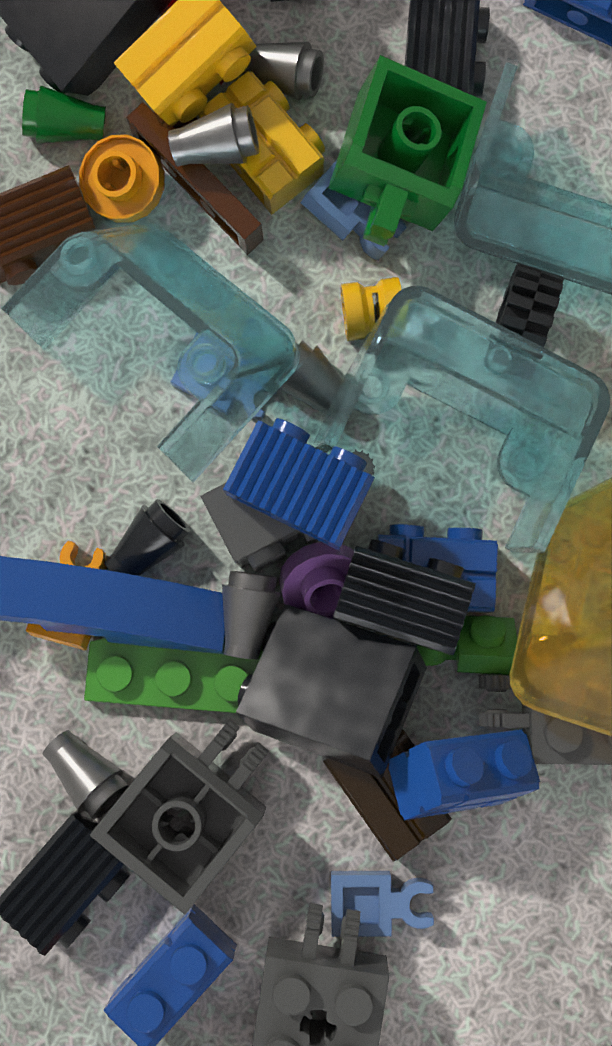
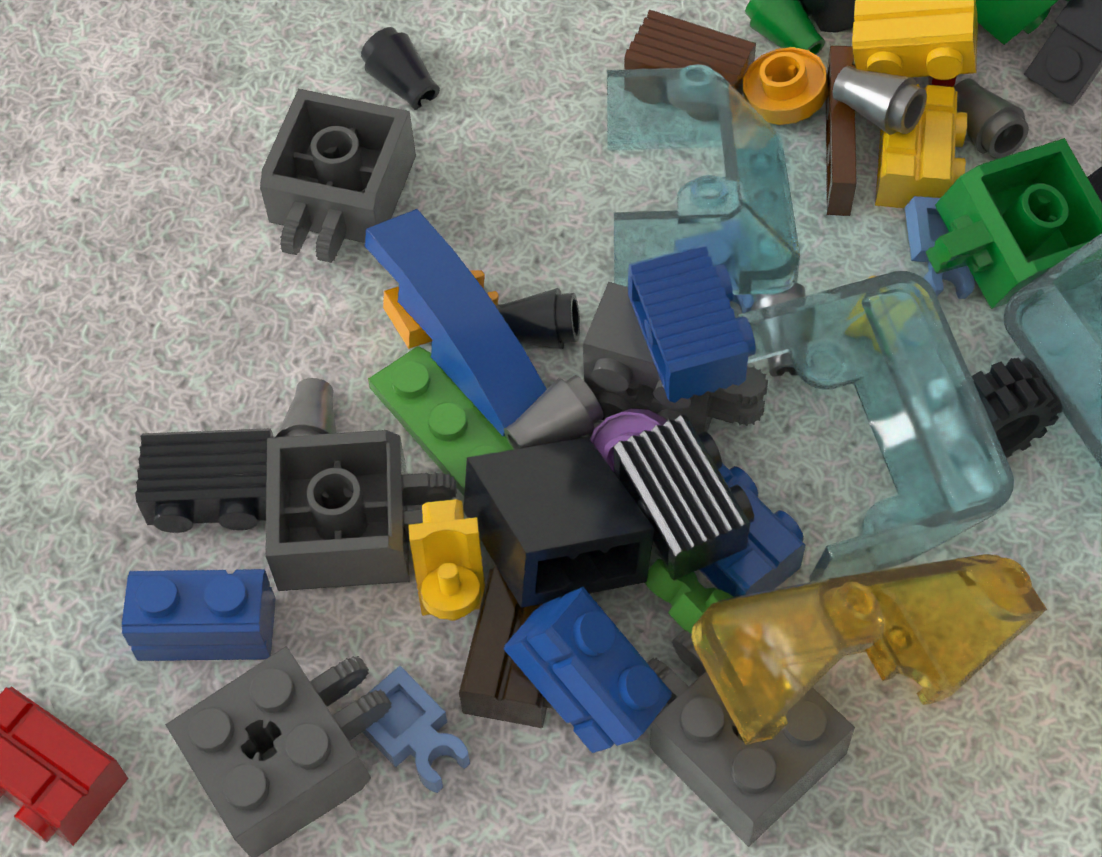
camera: 45 degrees right, 25 degrees down
none -> yellow hips [409,499,485,621]

